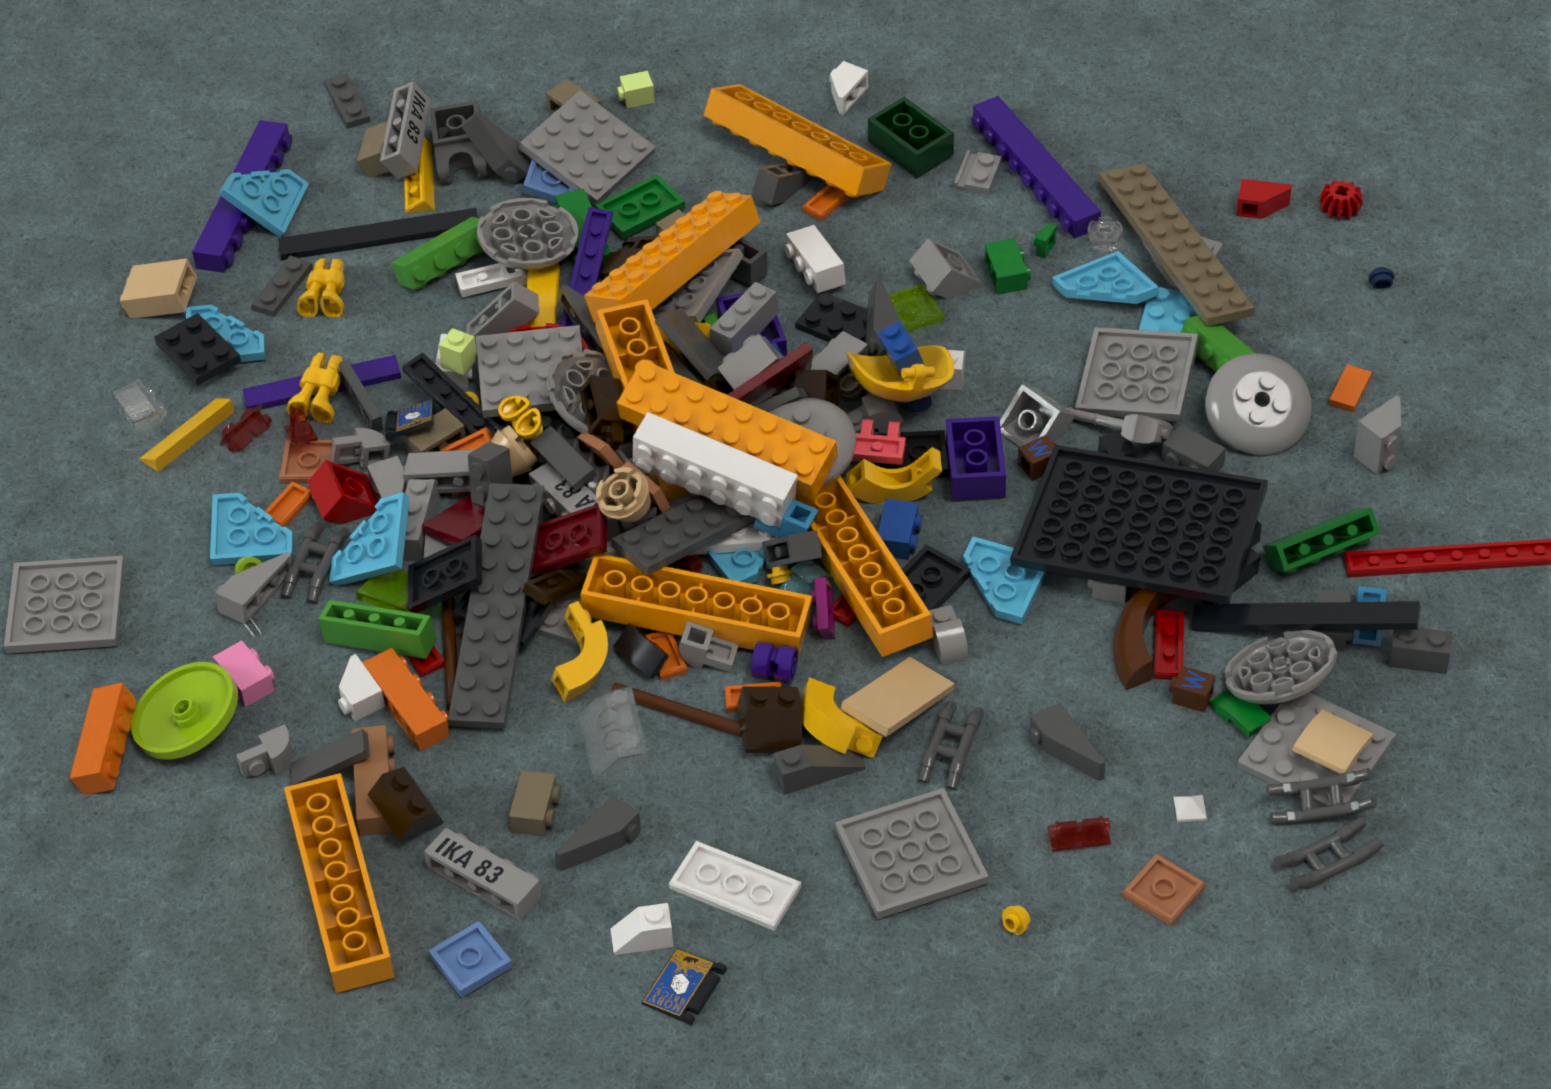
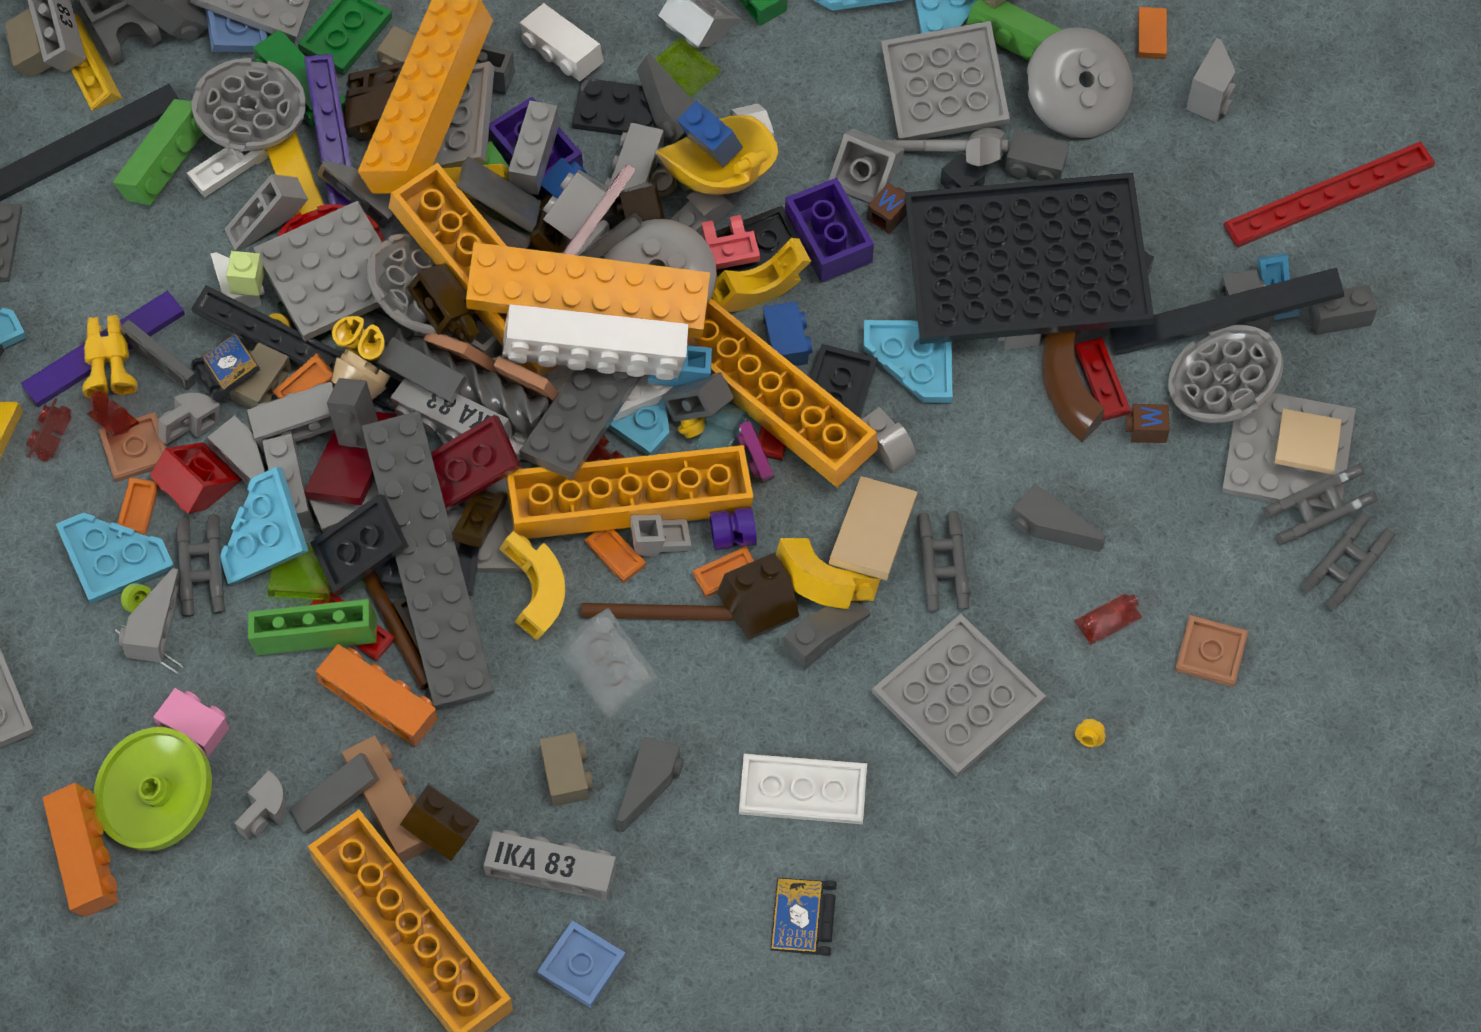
camera: 25 degrees left, 15 degrees up
yellow piece [297,258,345,318] -> none
white slope [338,654,385,721] -> none
tan cone [596,467,651,523] -> none
white slope [610,903,674,955] -> none
black slope [614,623,669,679] -> none
white slope [1173,795,1207,822] -> none
green slope [1208,690,1271,738] -> none
green brick [1263,508,1381,575] -> none

